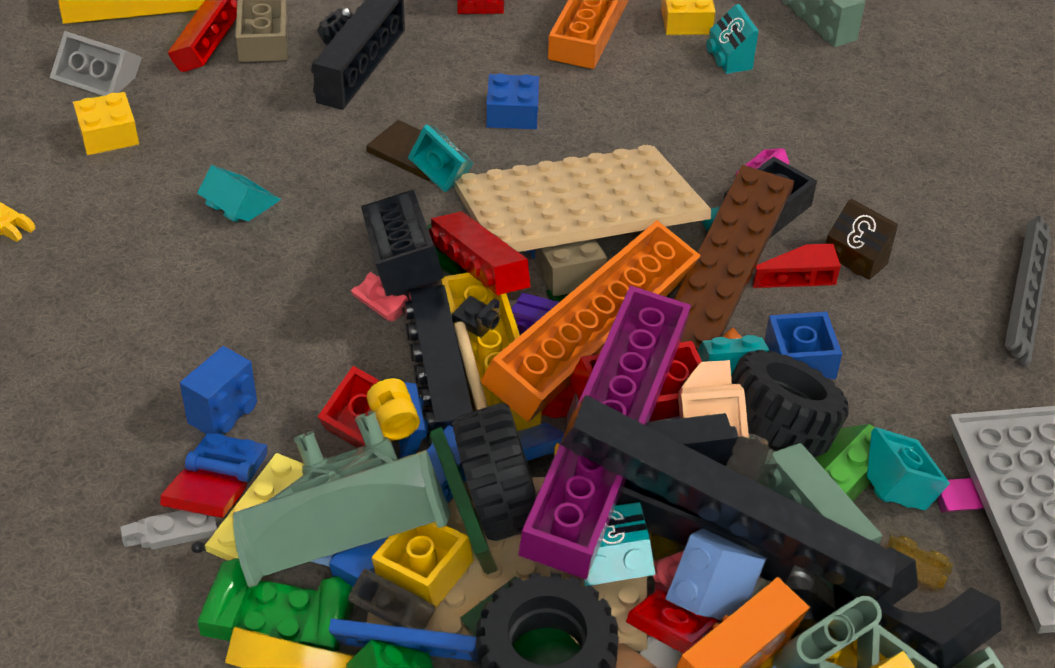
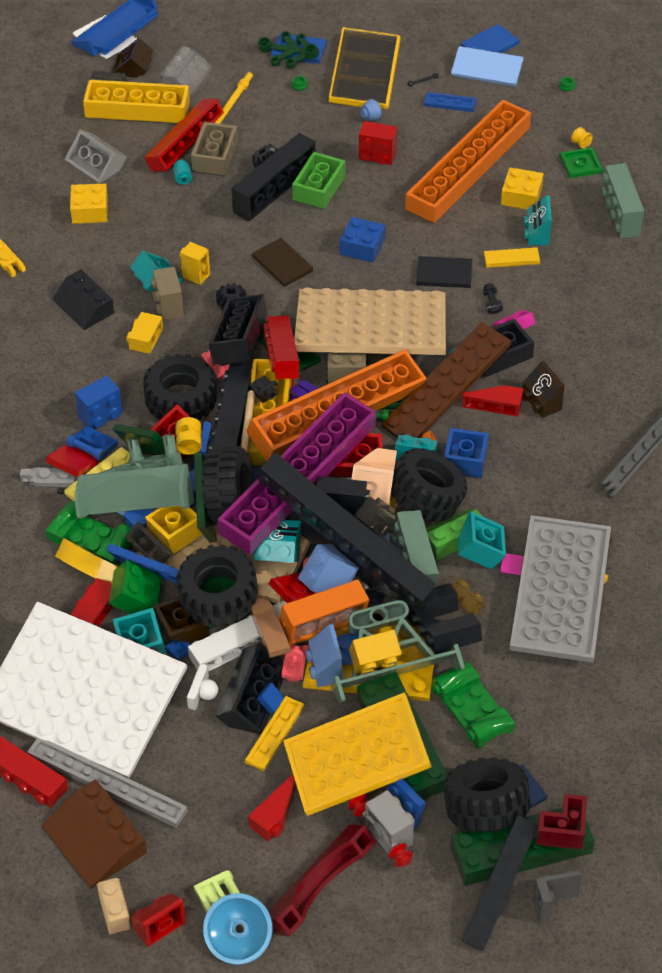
camera: 20 degrees right, 5 degrees up
teal slope [408,124,474,192] -> none
none -> black slope [53,269,114,330]
none -> dark green tile [112,424,165,455]
none -> yellow brick [126,312,163,354]
none -> black tyre [143,354,217,420]
none -> dark tan brick [151,266,184,321]
none -> teal brick [173,160,192,185]
none -> yellow brick [180,242,210,285]
none -> black gear [216,282,247,310]
none -> bright green brick [292,152,346,209]
none -> black tile [416,256,472,288]
none -> black bar [483,283,503,314]
none -> yellow tile [484,248,540,268]

